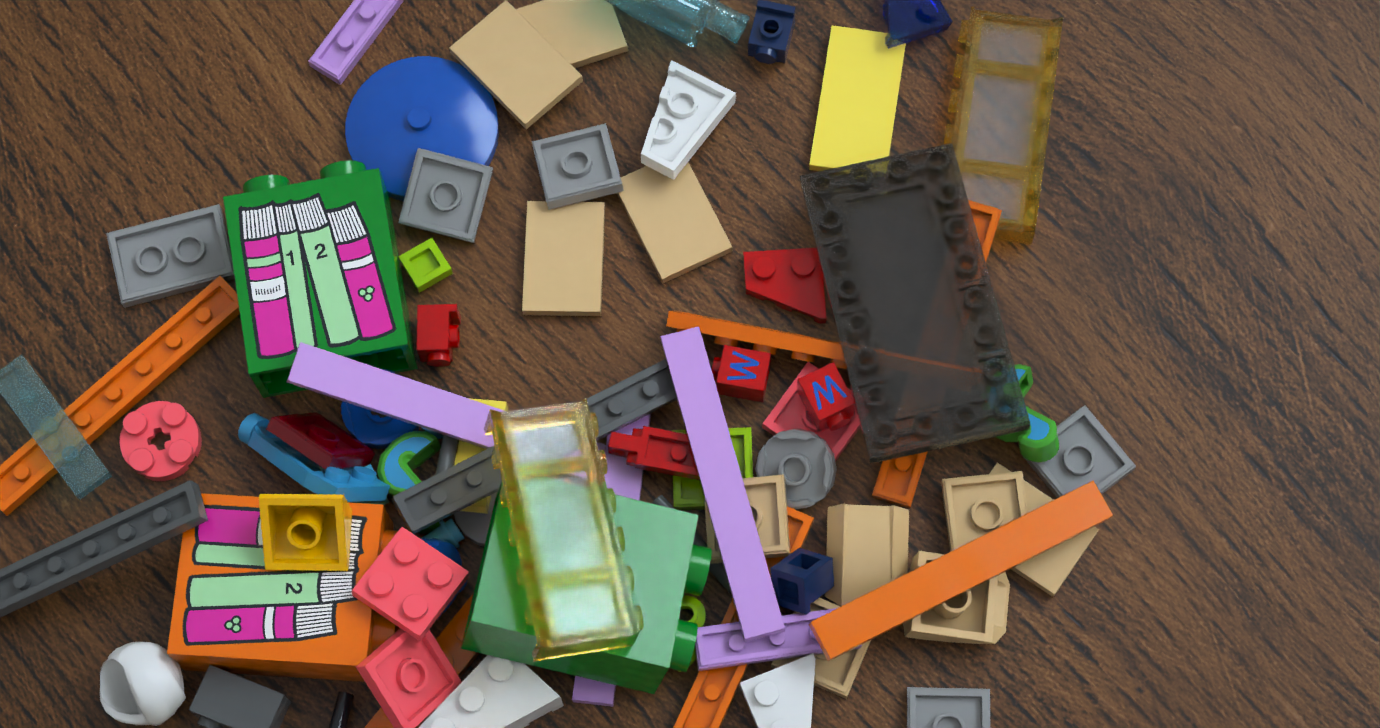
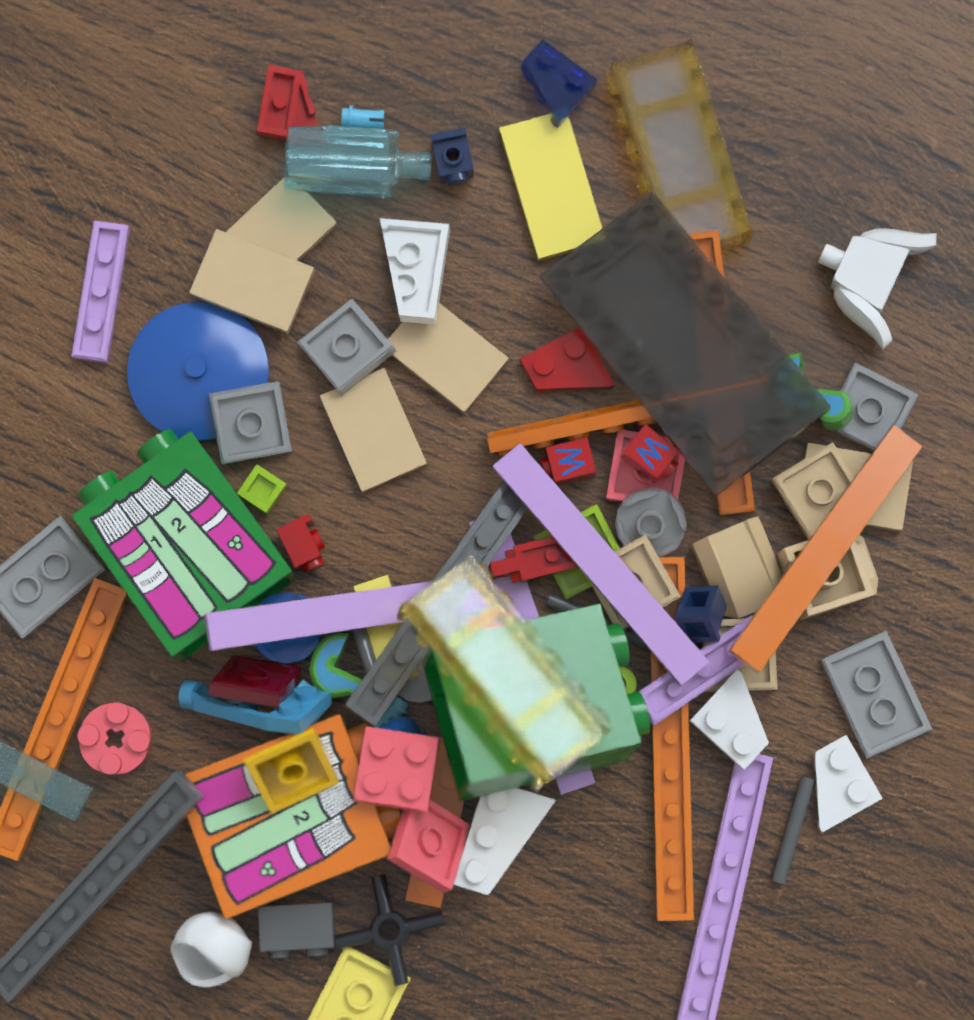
camera: 30 degrees left, 10 degrees up
none -> white torso [818,228,937,350]

